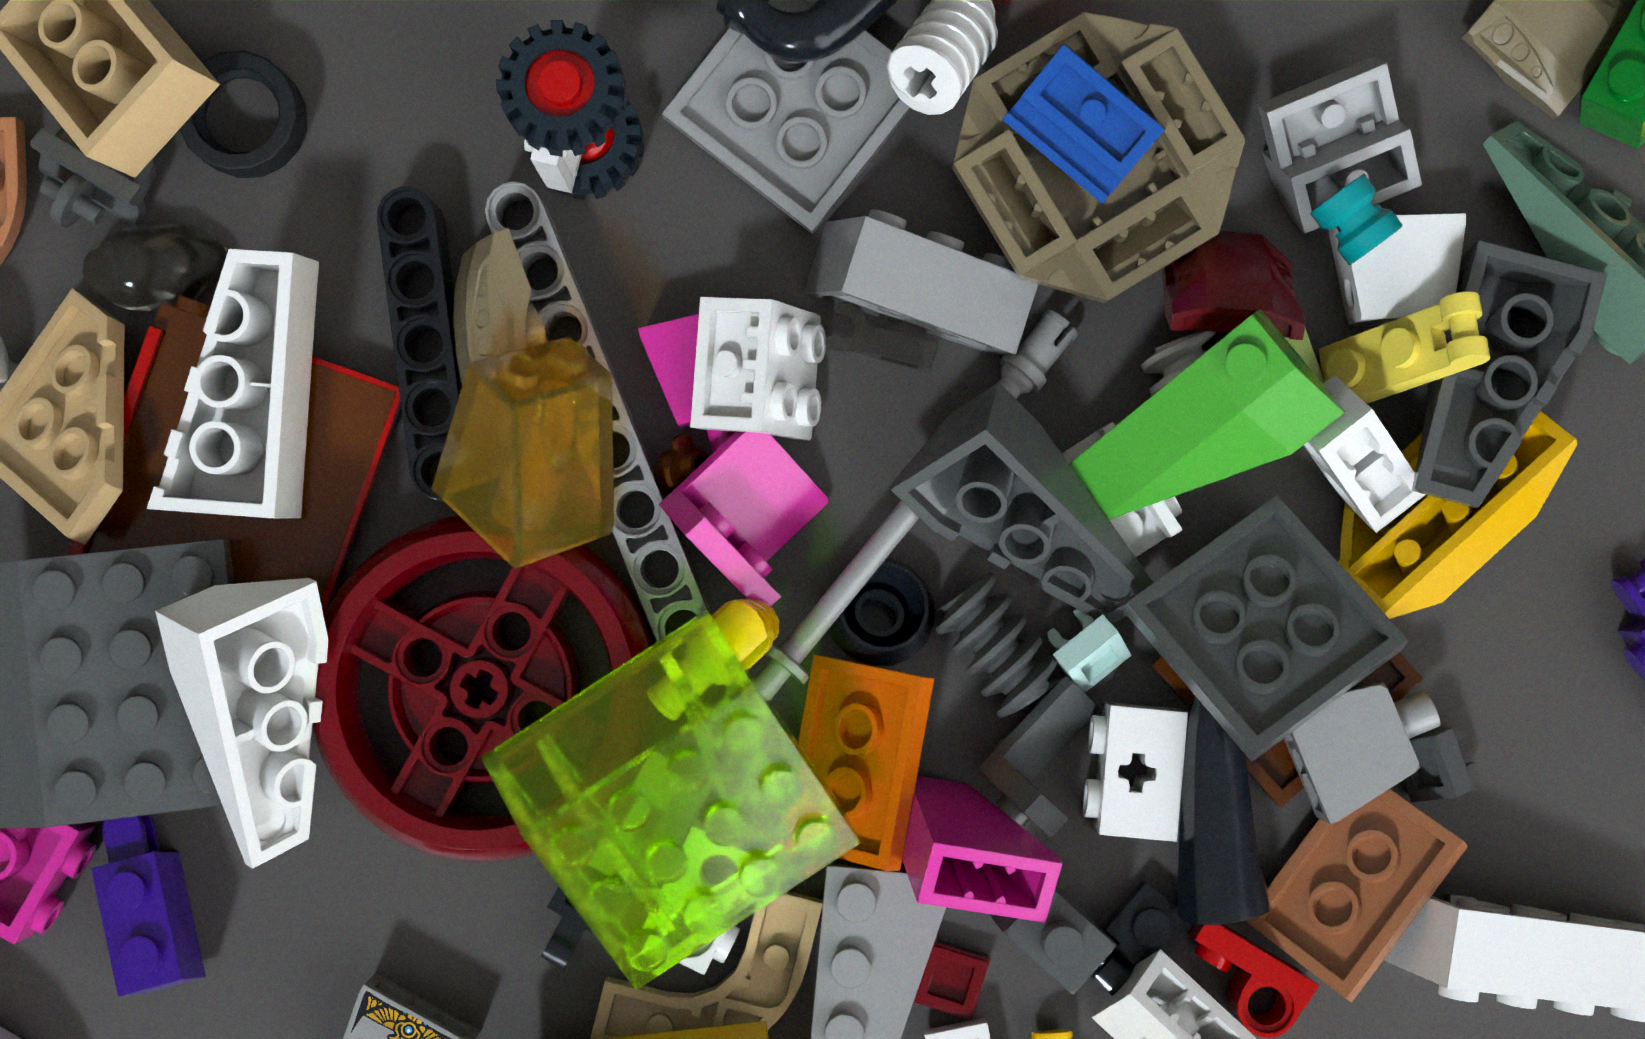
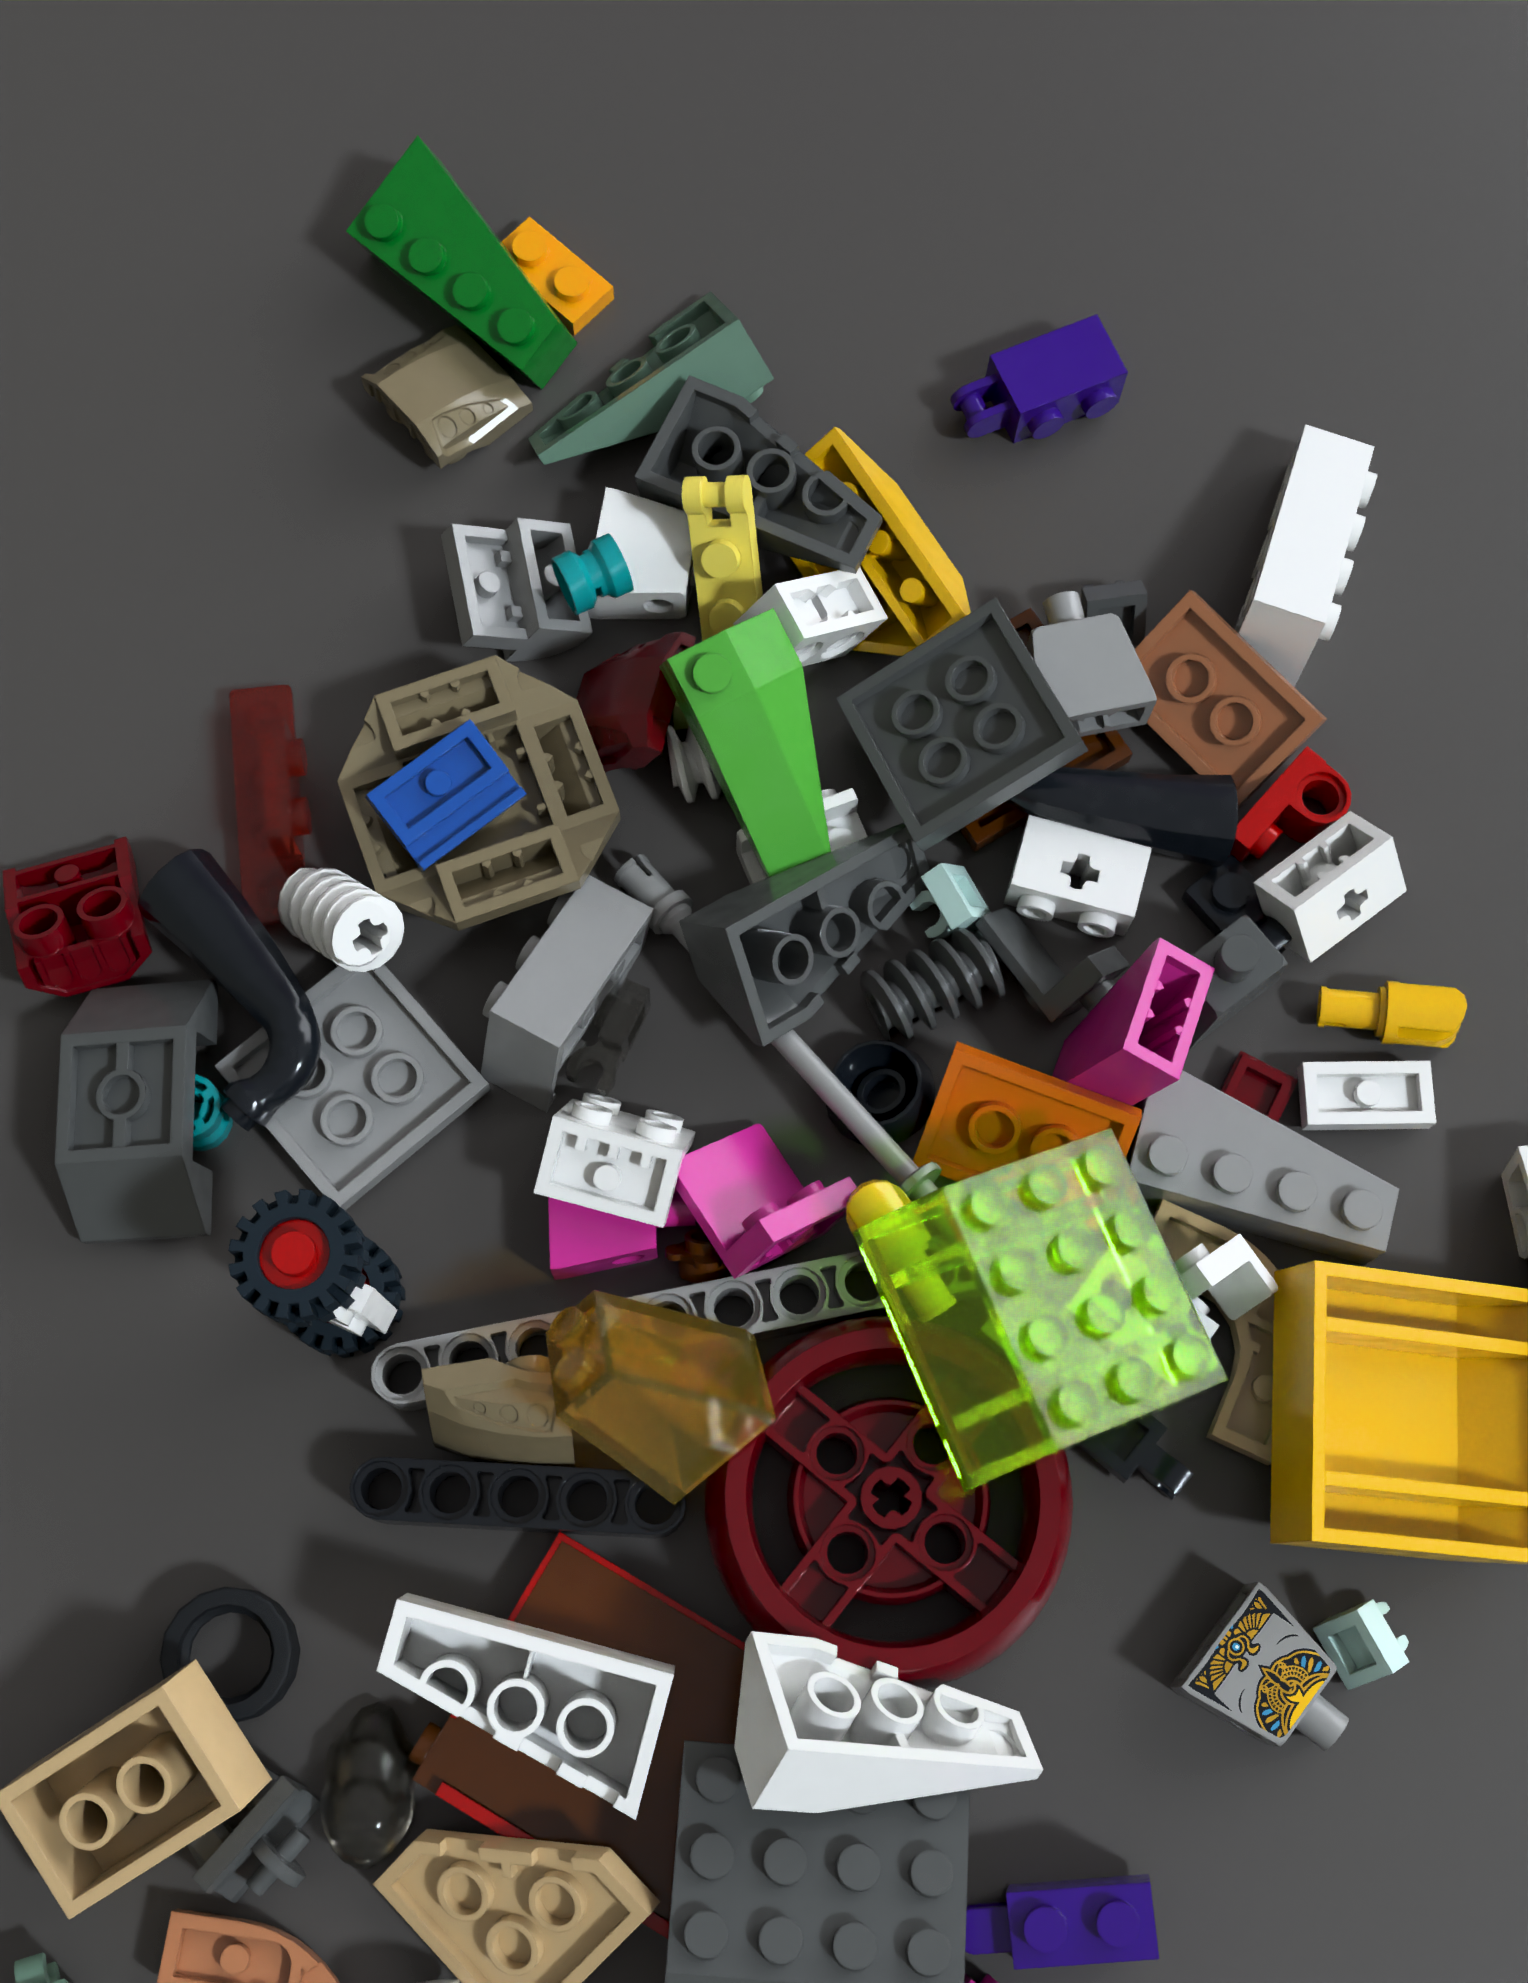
camera: 85 degrees left, 15 degrees down
none -> white bracket [1155,1234,1278,1320]

